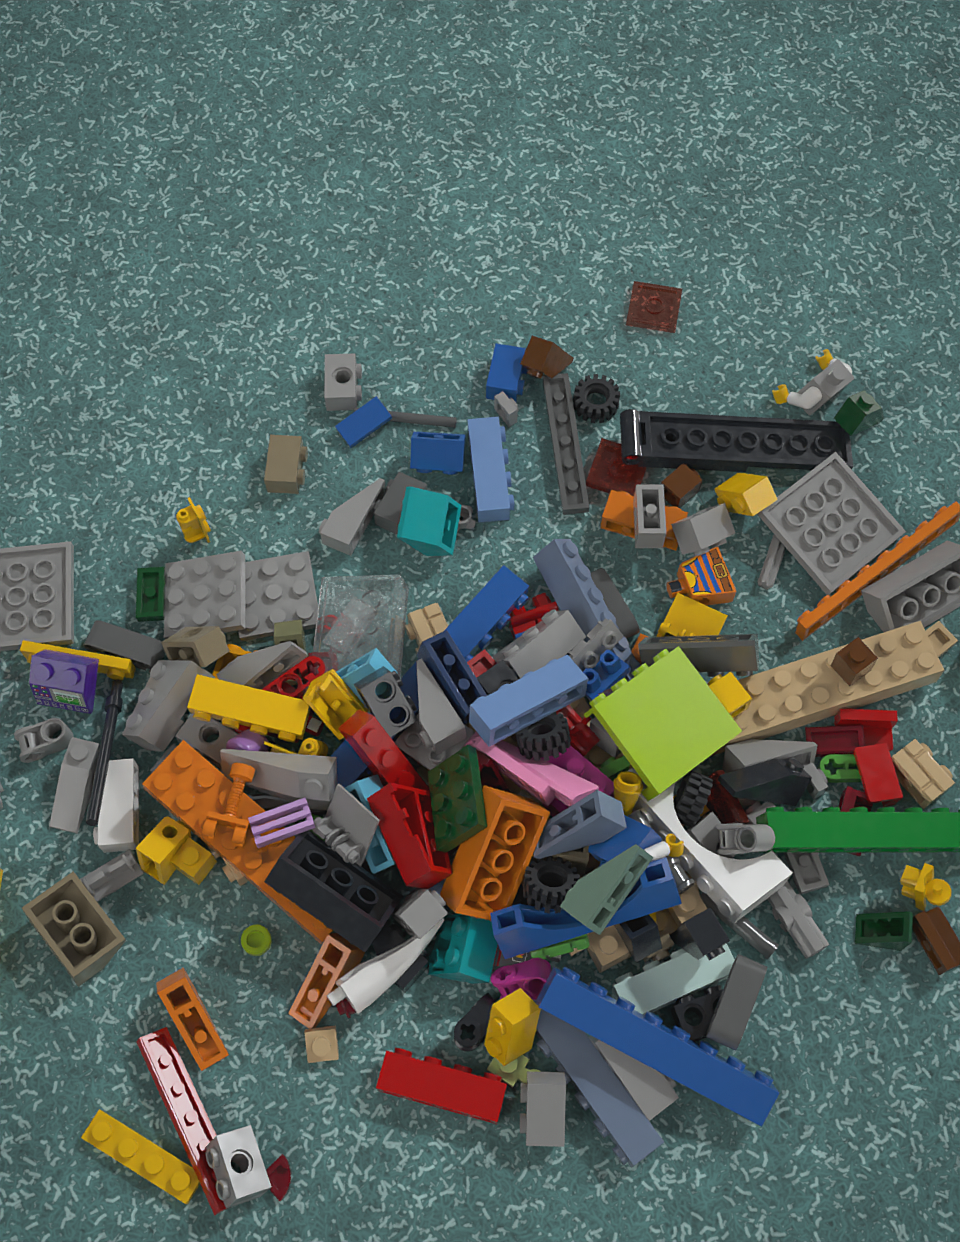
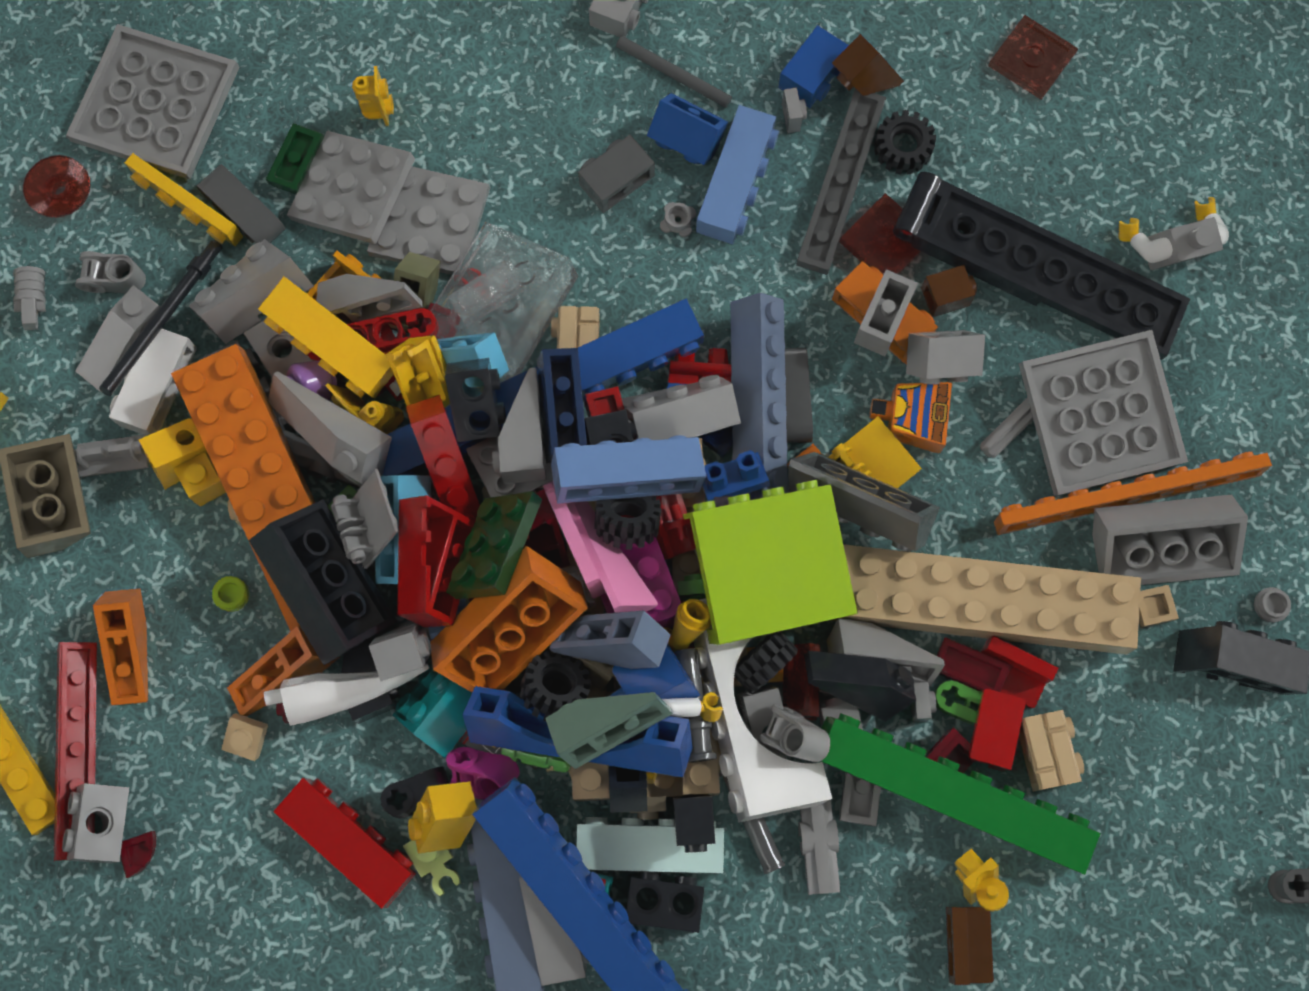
camera: 25 degrees right, 10 degrees up
dark purple slope [29,649,99,714] -> none
dark tan brick [161,626,229,667] -> none
orange bar [202,763,255,847] -> none
lavender tile [248,798,316,848] -> none
dark tan brick [264,435,308,494] -> none
light grey slope [319,478,386,556] -> none
blue tile [335,396,392,448] -> none
teal slope [397,486,462,556] -> none
light grey brick [520,1071,566,1147] -> none
light grey hinge [568,618,624,672] -> none
dark grey beam [706,954,767,1051] -> none
yellow brick [707,672,752,718] -> none
yellow brick [714,473,778,516] -> none
reddish brown brick [830,637,878,686] -> none
dark green slope [834,390,884,436] -> none
dark green slope [855,911,913,951] -> none

